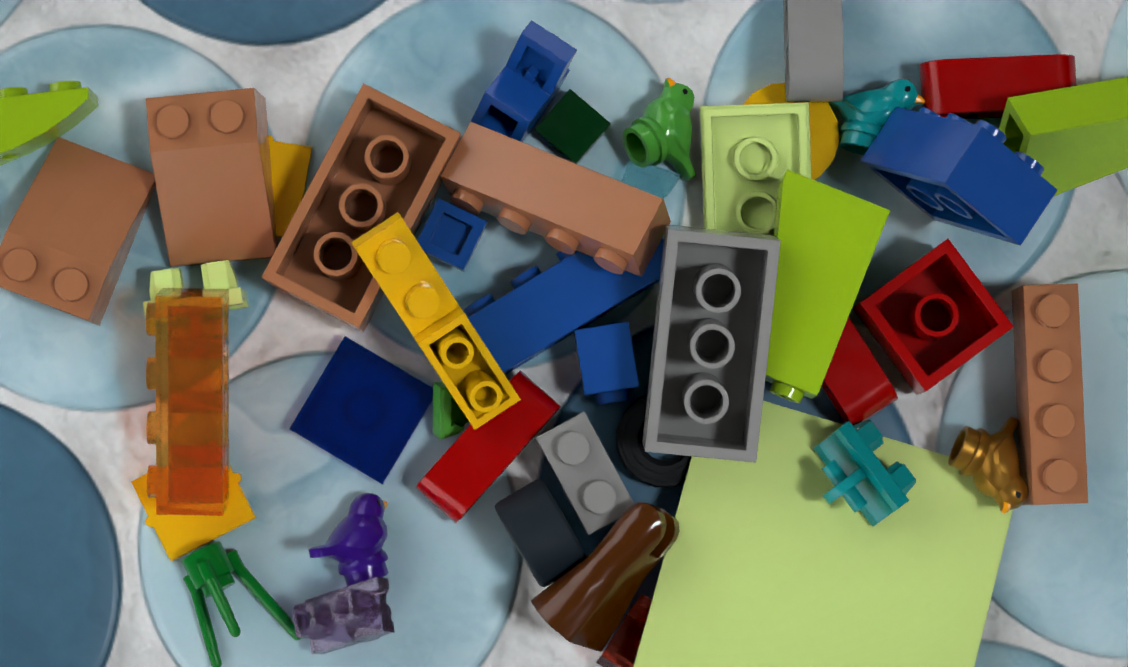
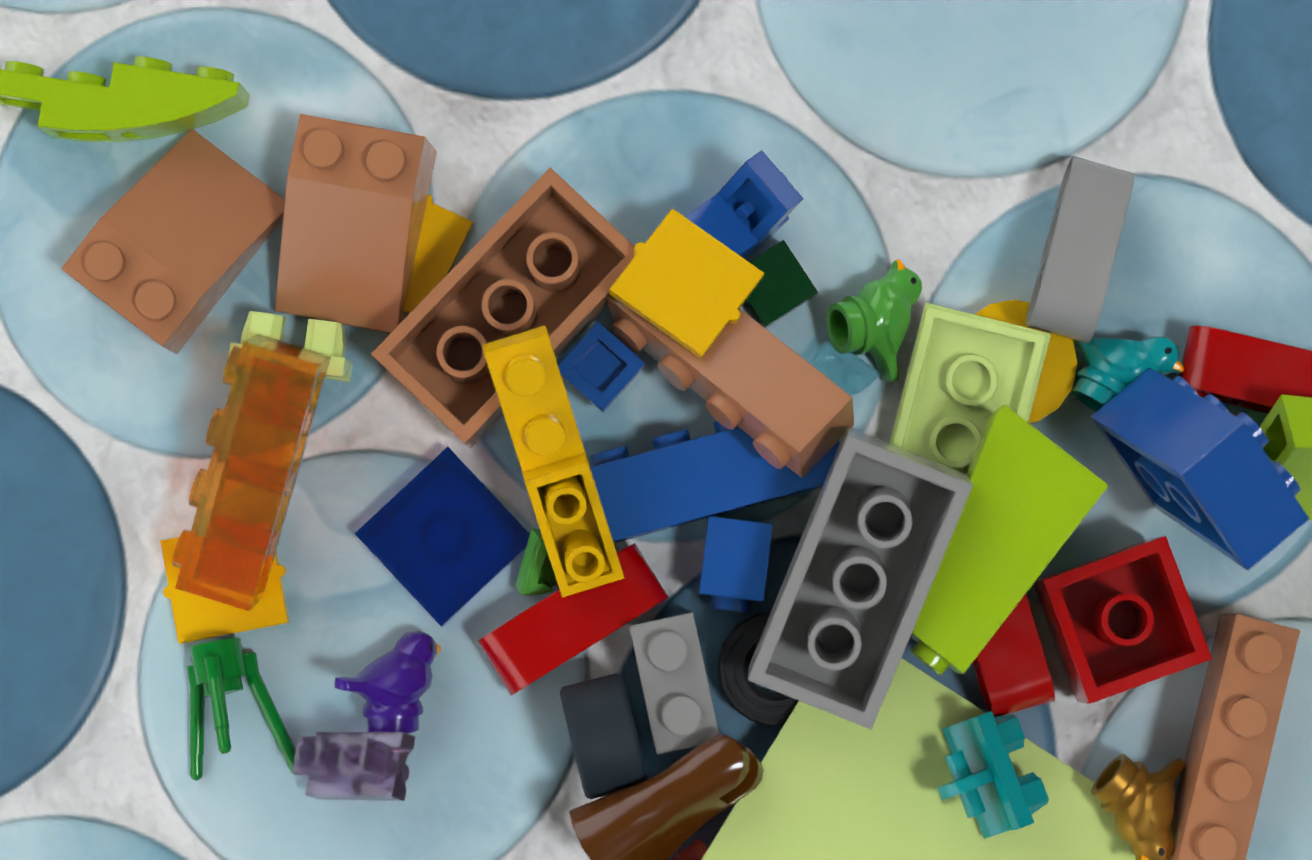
camera: 25 degrees right, 0 degrees up
none -> yellow piece [609,208,764,359]

